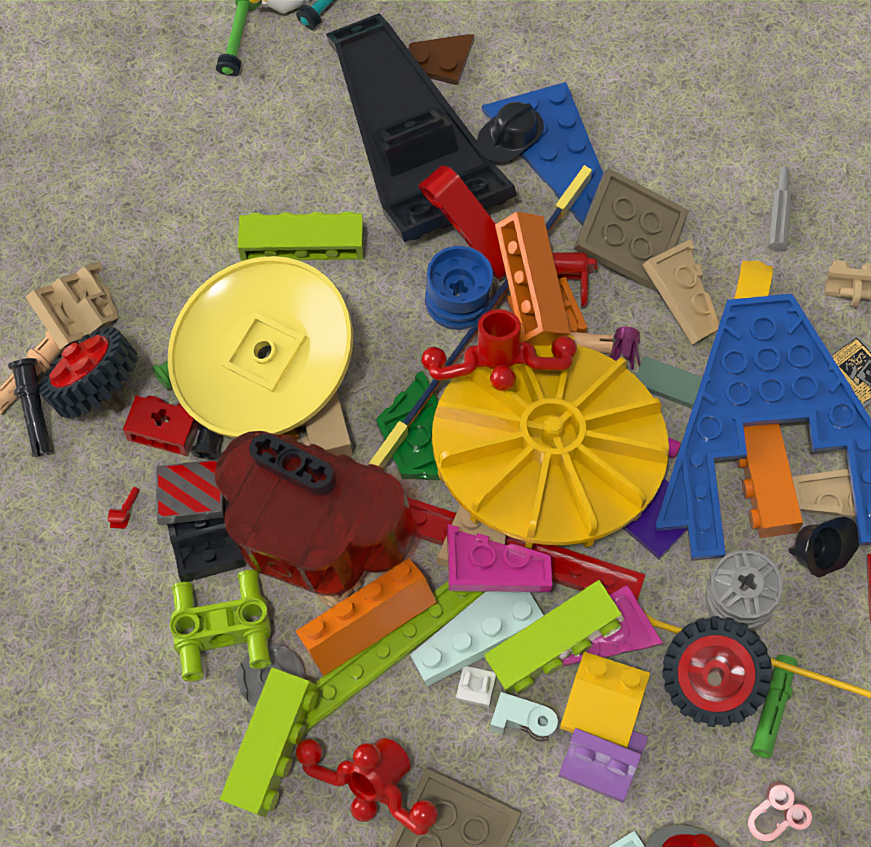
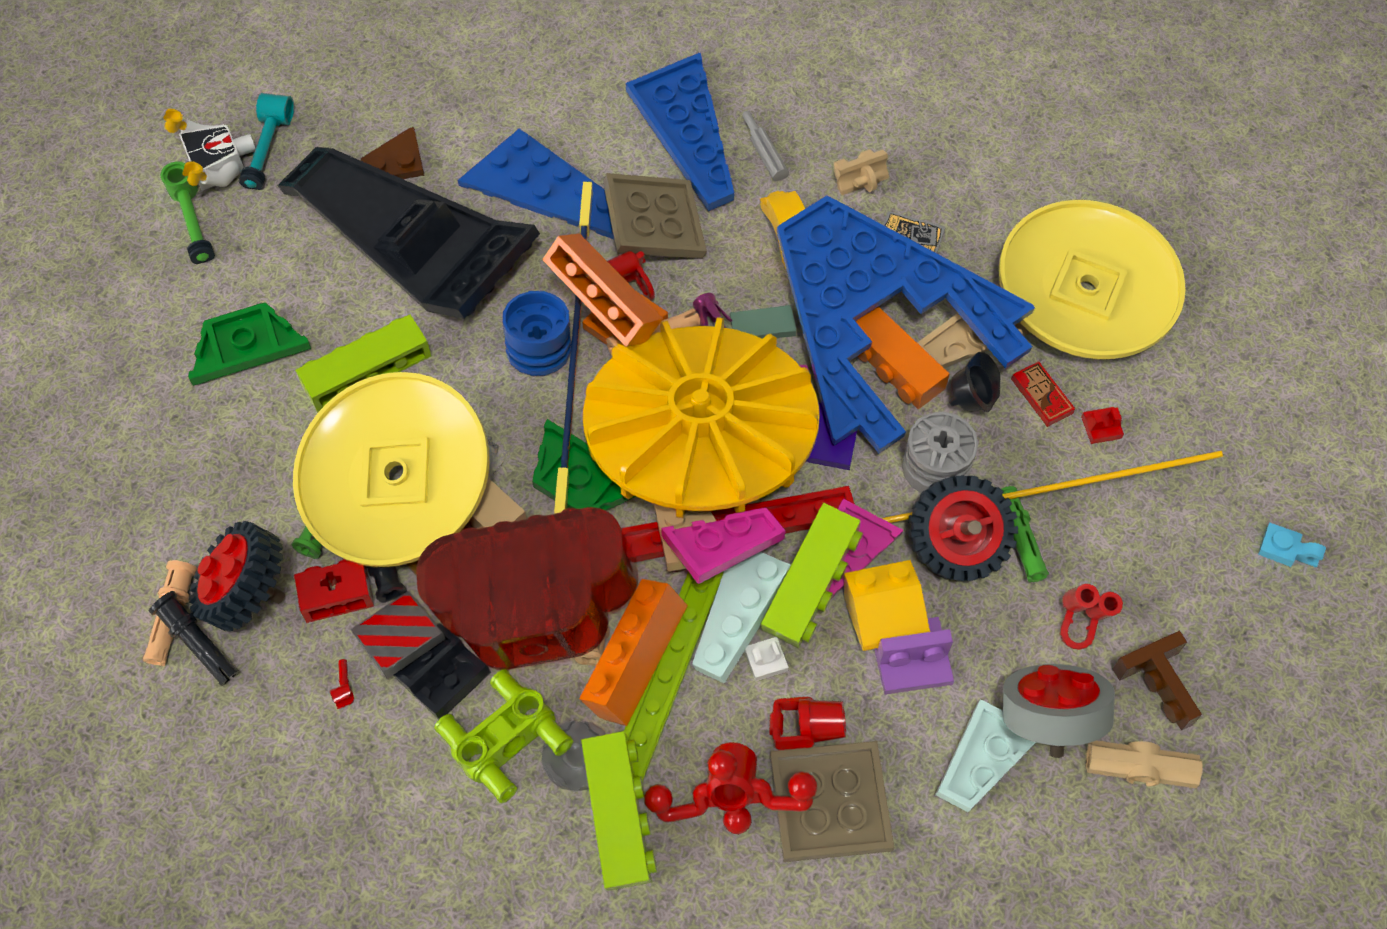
camera: 35 degrees left, 5 degrees down
tan slope [25,262,119,350] -> none
black beam [249,434,337,496] -> none
red beam [418,165,506,281] -> none
red wheel [421,309,577,392] -> none
black piece [477,102,544,163] -> none
light aqua leg [490,692,558,742] -> none
tan wing [642,238,719,345] -> none
none -> green wing [188,302,311,386]
none -> blue wing [625,52,734,211]
none -> red piece [769,697,846,750]

